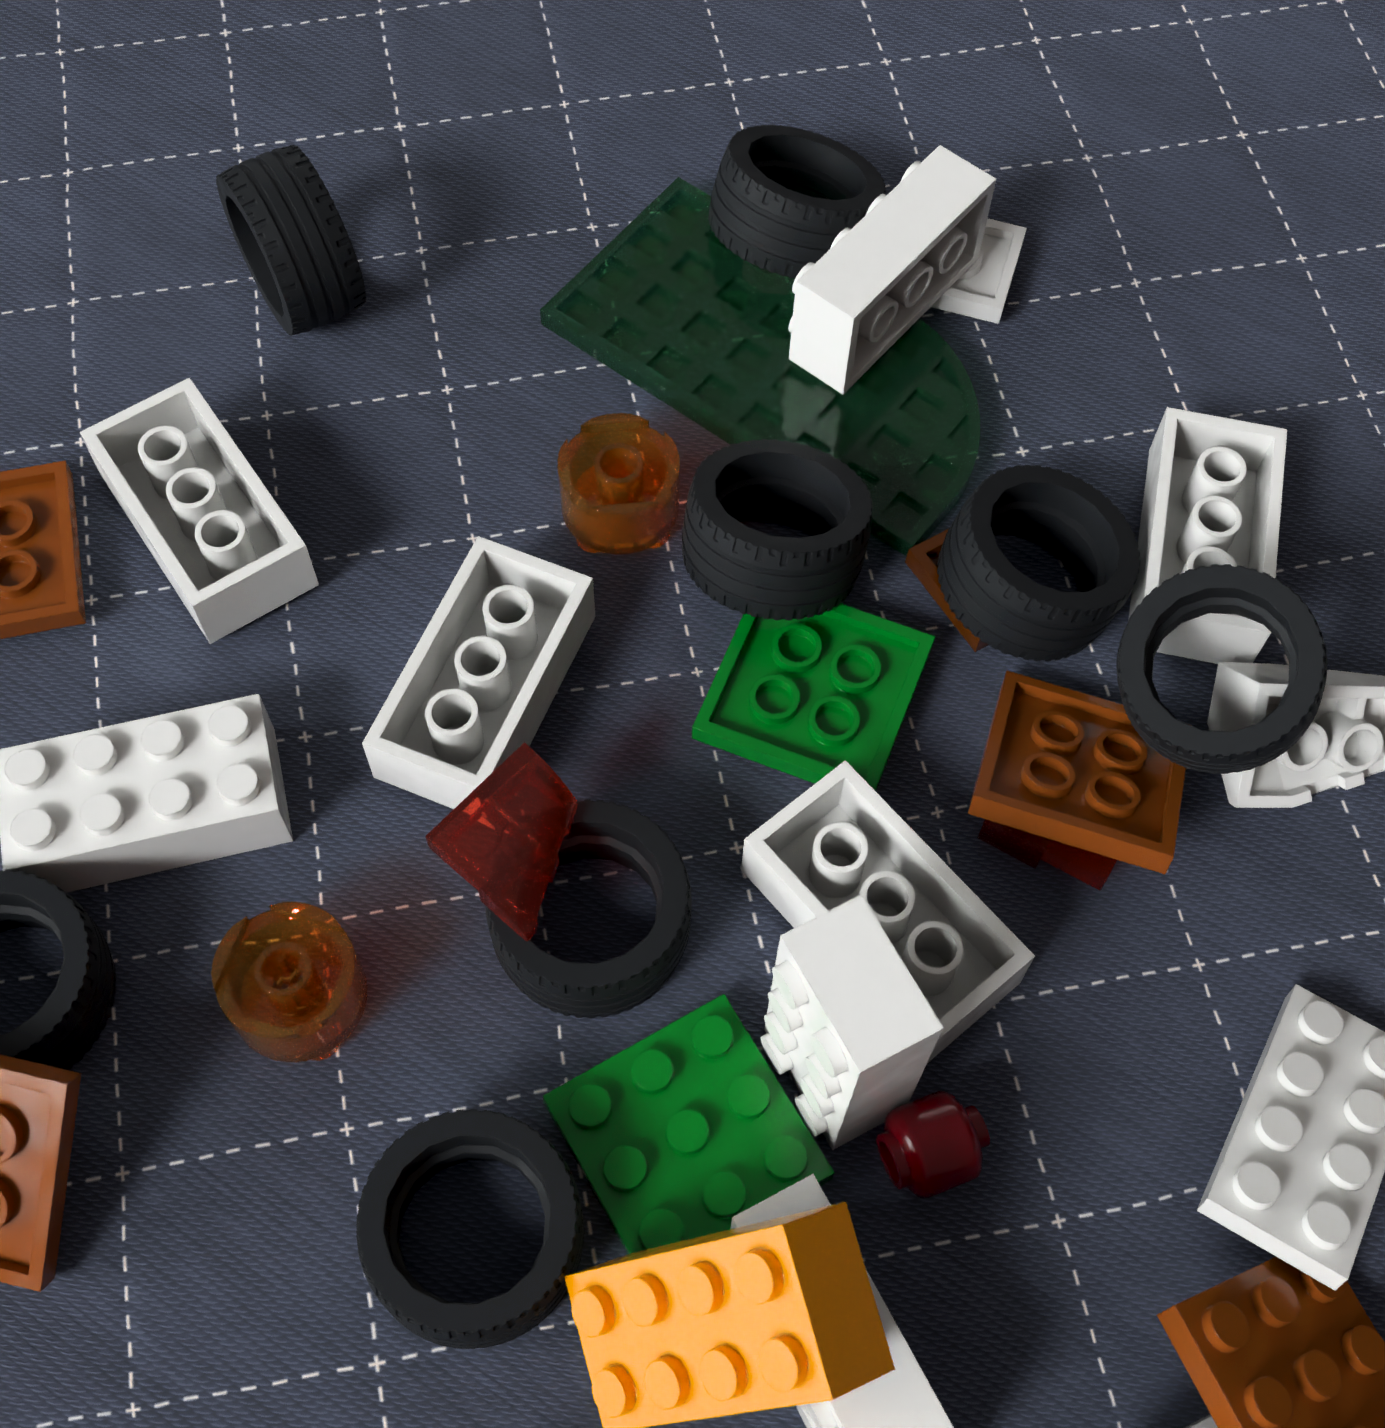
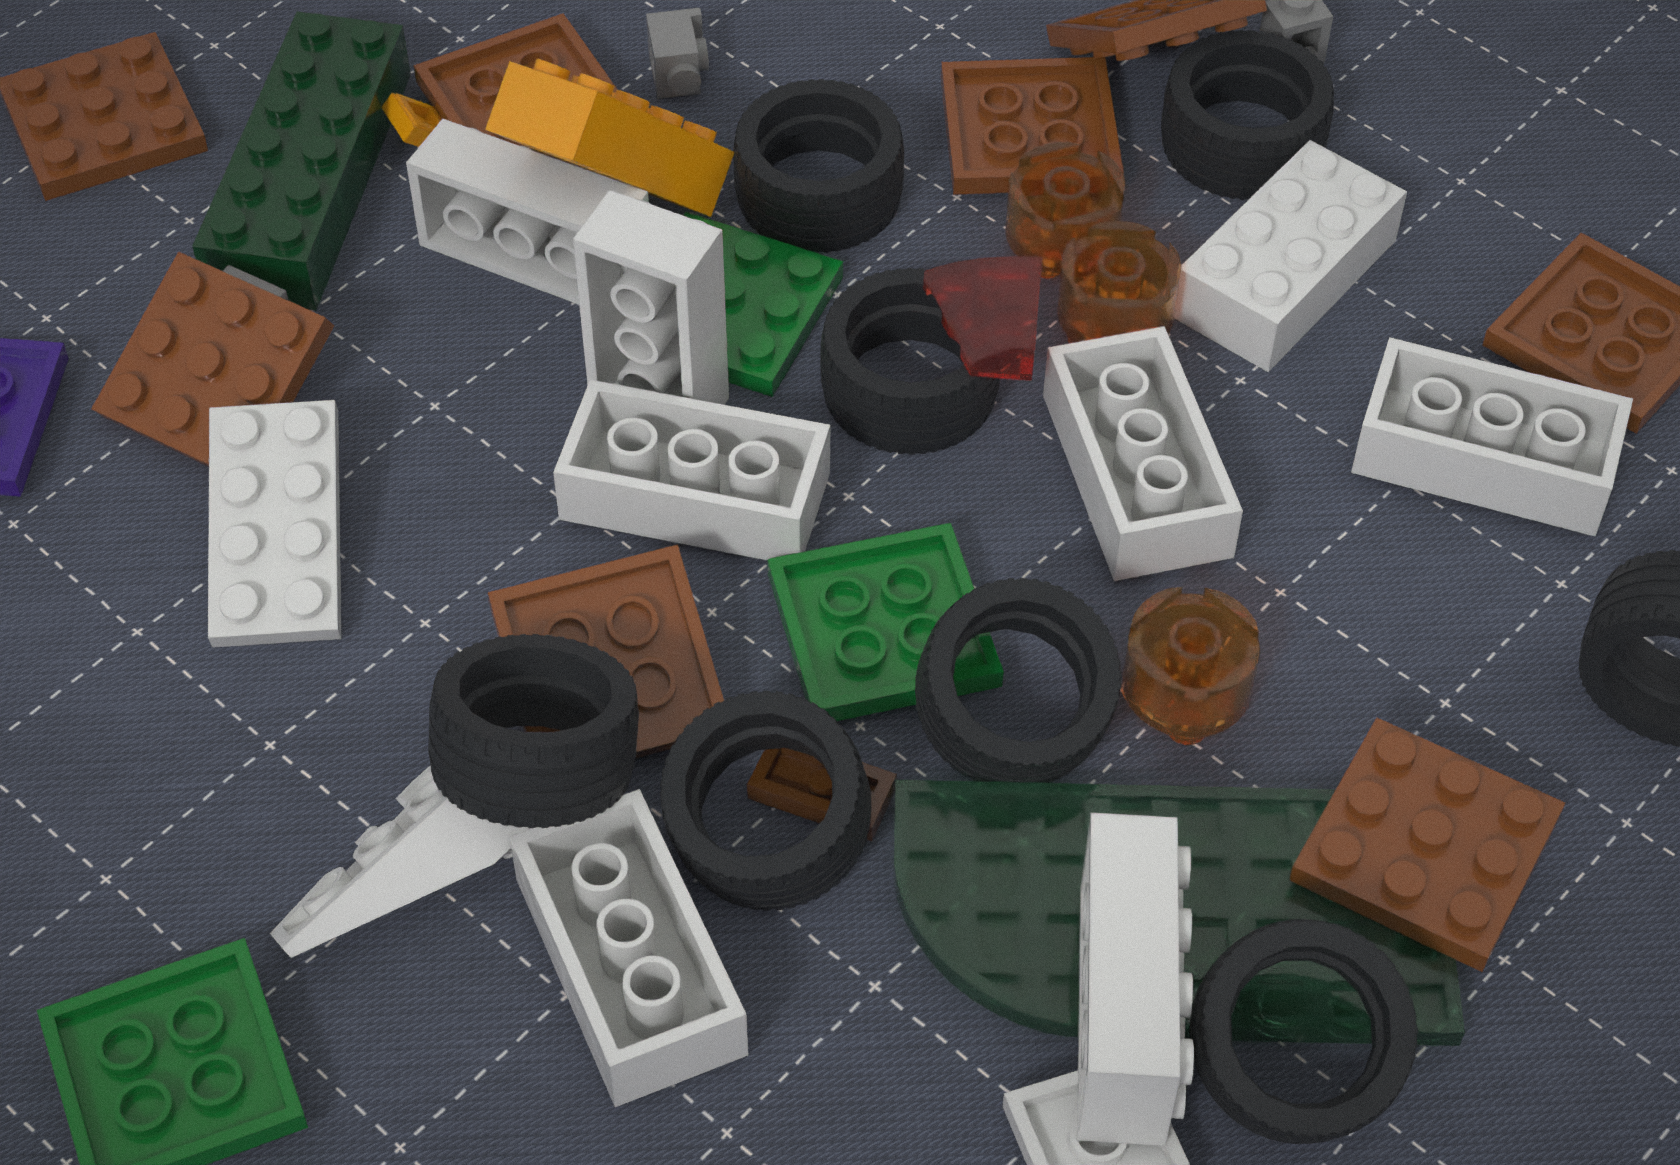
camera: 145 degrees right, 10 degrees down
dark red head [877,1091,990,1199] -> none
none -> dark orange plate [941,57,1124,195]
none -> clear orange brick [1057,221,1181,344]
none -> dark orange plate [1289,717,1566,972]

